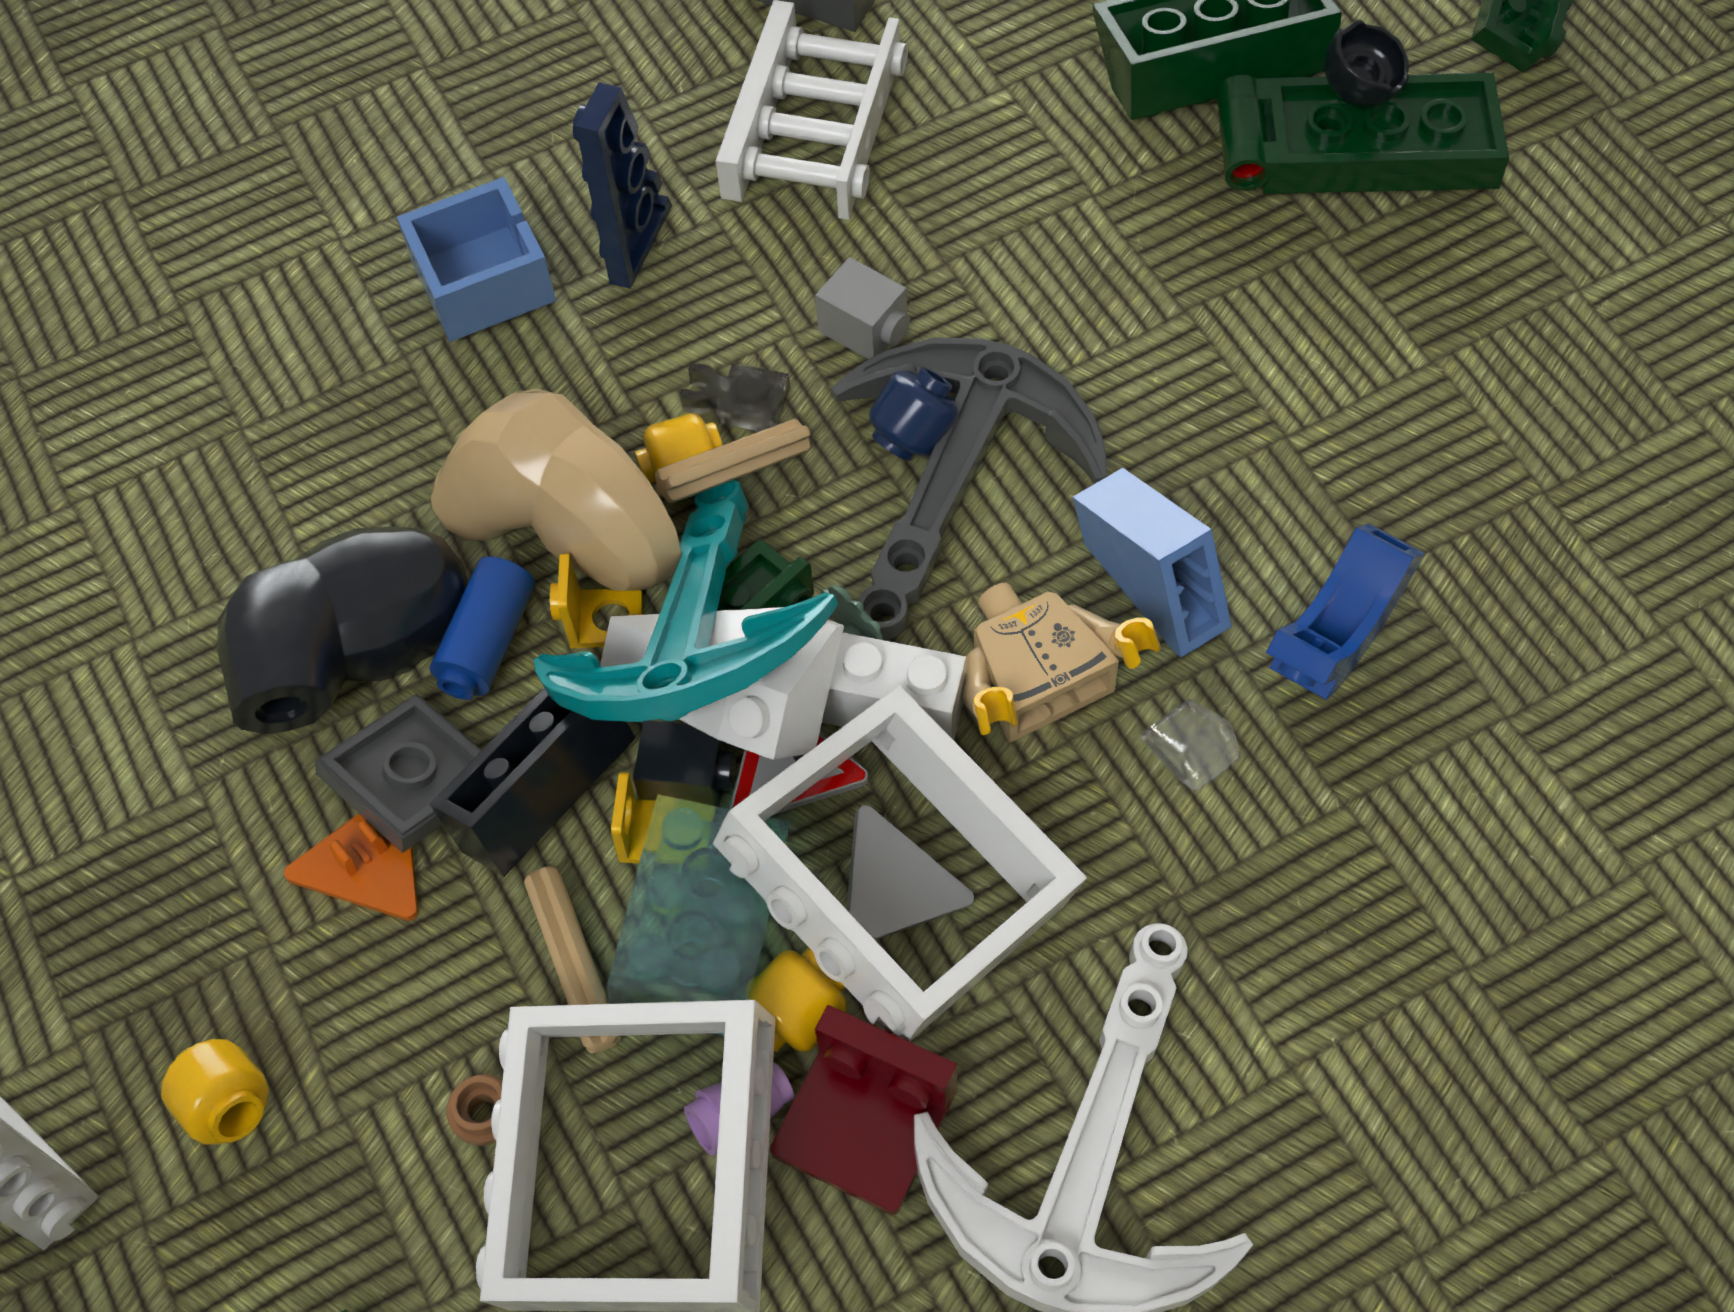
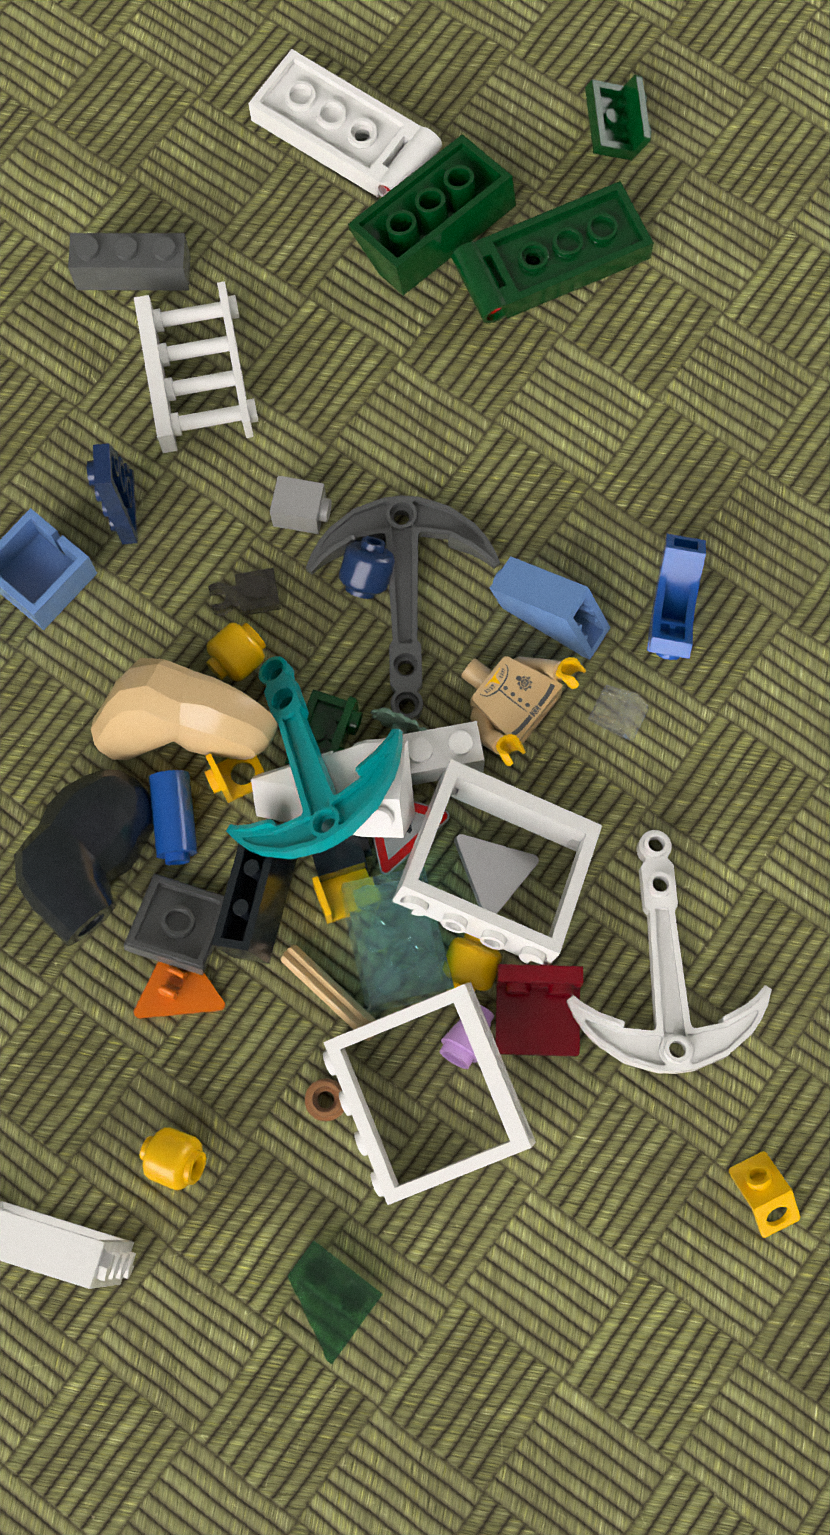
camera: 25 degrees left, 15 degrees up
tan axle [655,419,811,503] -> none
black hair [1323,19,1409,108] -> none

